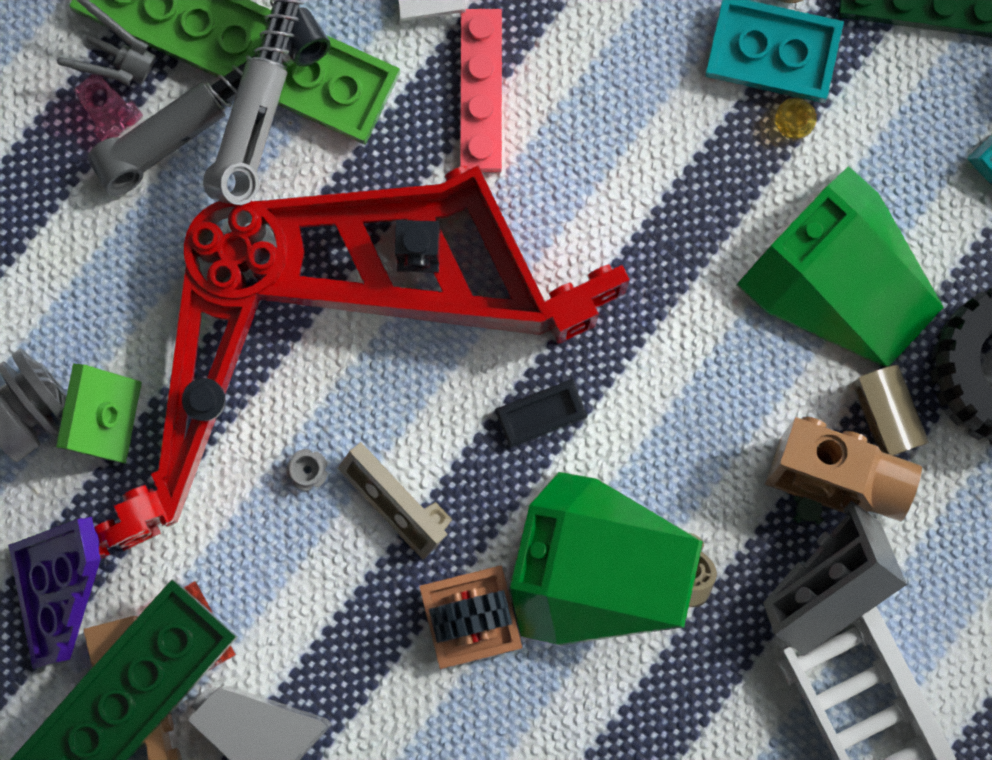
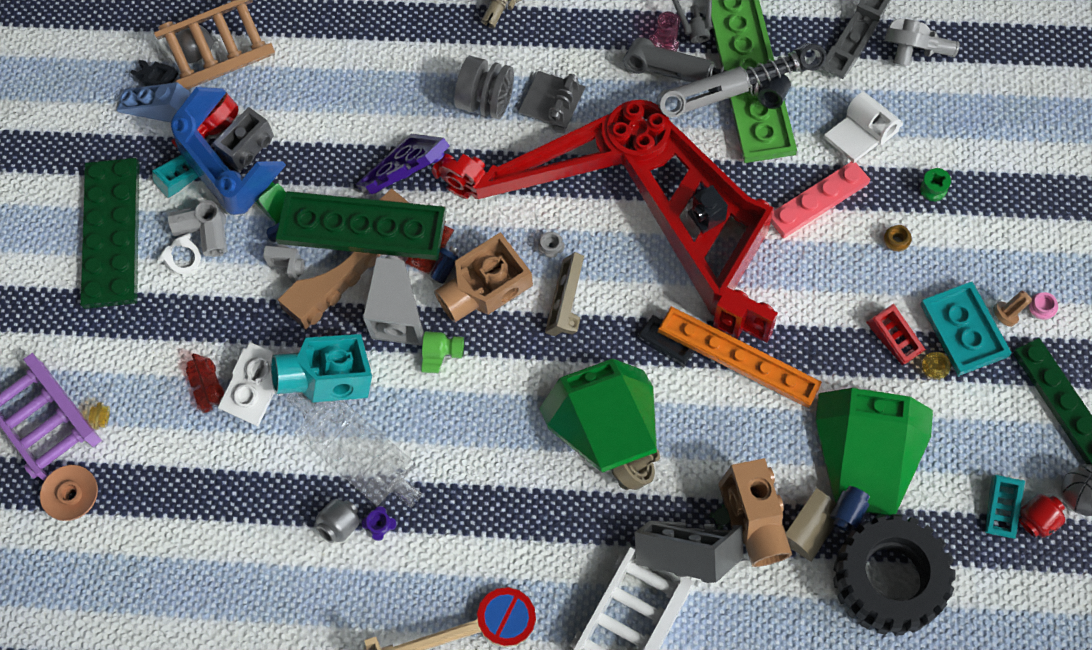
camera: 60 degrees right, 15 degrees down
bright green plate [56,363,142,463] -> none
black plate [182,378,226,421] -> none
nougat plate [419,565,523,669] -> none
none -> bright green piece [422,331,464,374]
none -> dark blue piece [430,246,460,284]
none -> medium nougat brick [434,232,533,323]
none -> flat silver hinge [518,71,586,129]
none -> orange tile [658,306,822,408]
none -> dark blue brick [830,486,870,532]
none -> red slope [866,304,926,365]
none -> pearl gold plate [884,225,912,252]

